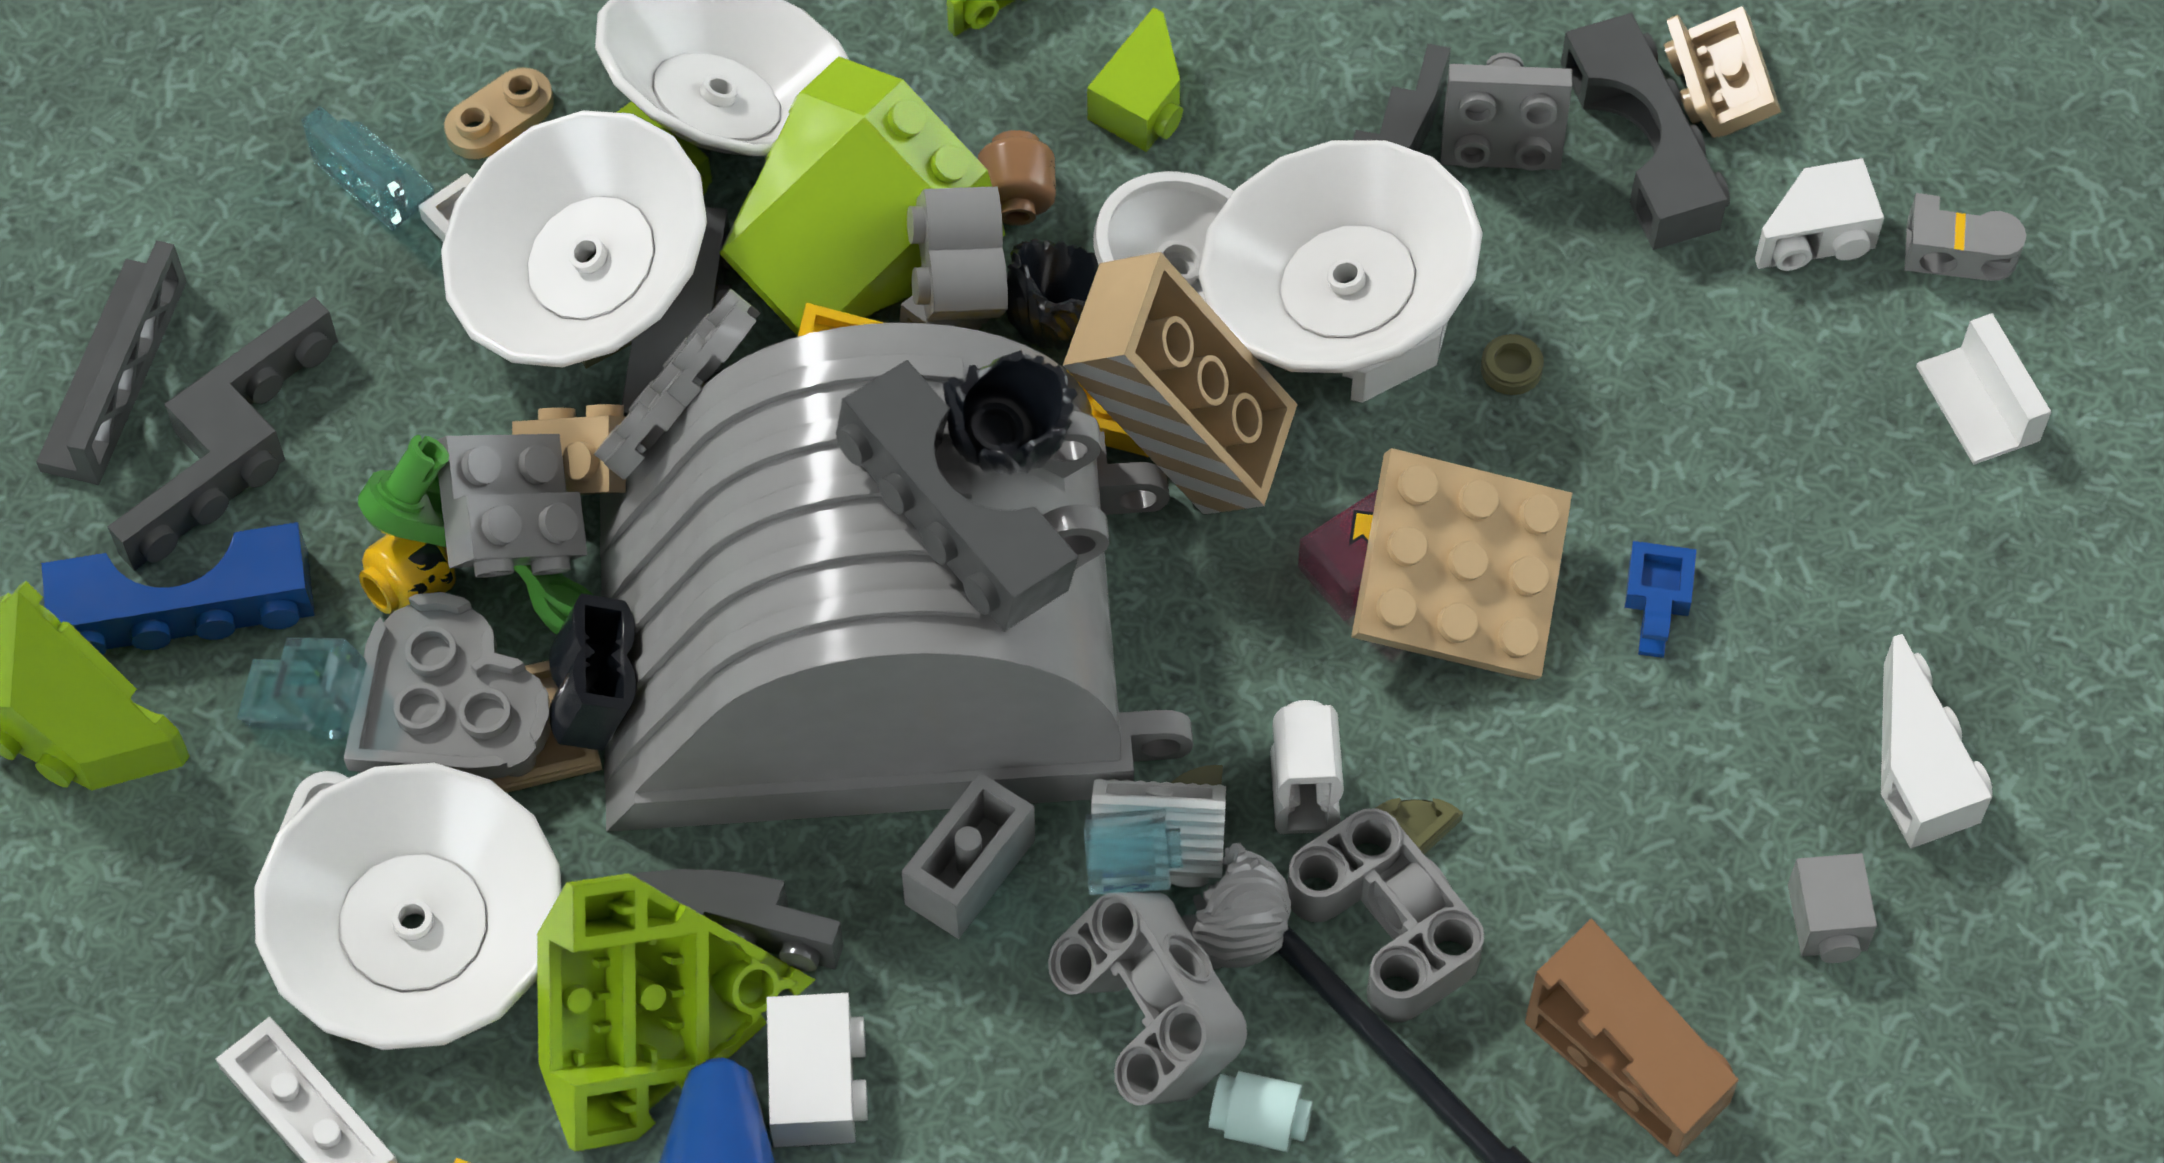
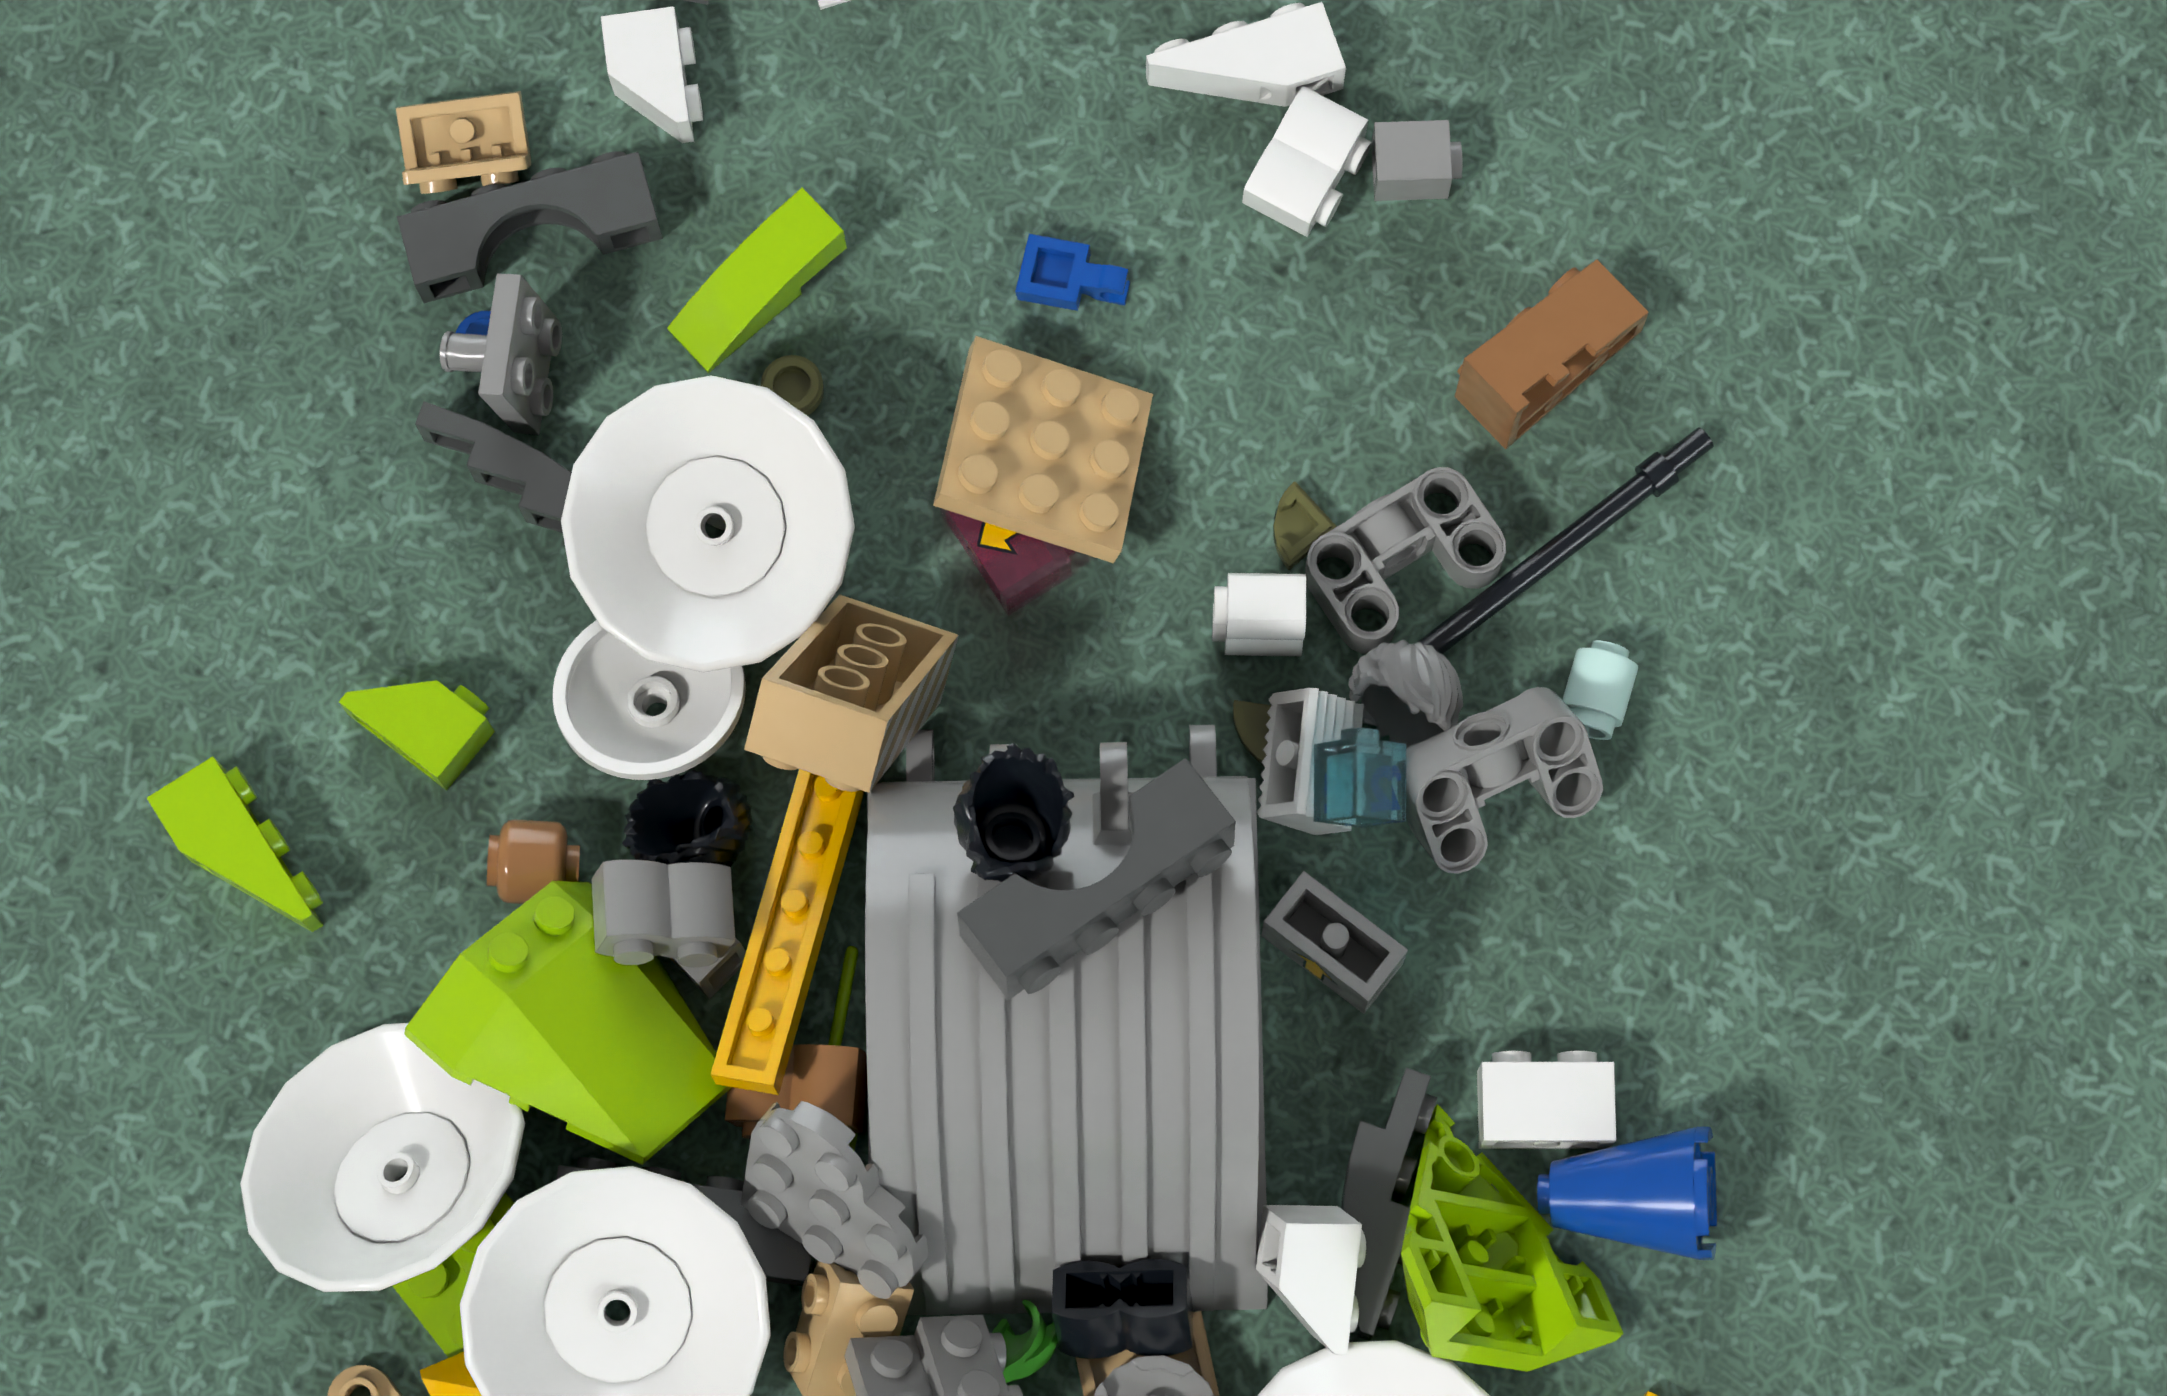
camera: 85 degrees left, 15 degrees up
none -> lime slope [667,187,847,373]
none -> white brick [1242,86,1372,237]
none -> white slope [1256,1205,1366,1355]

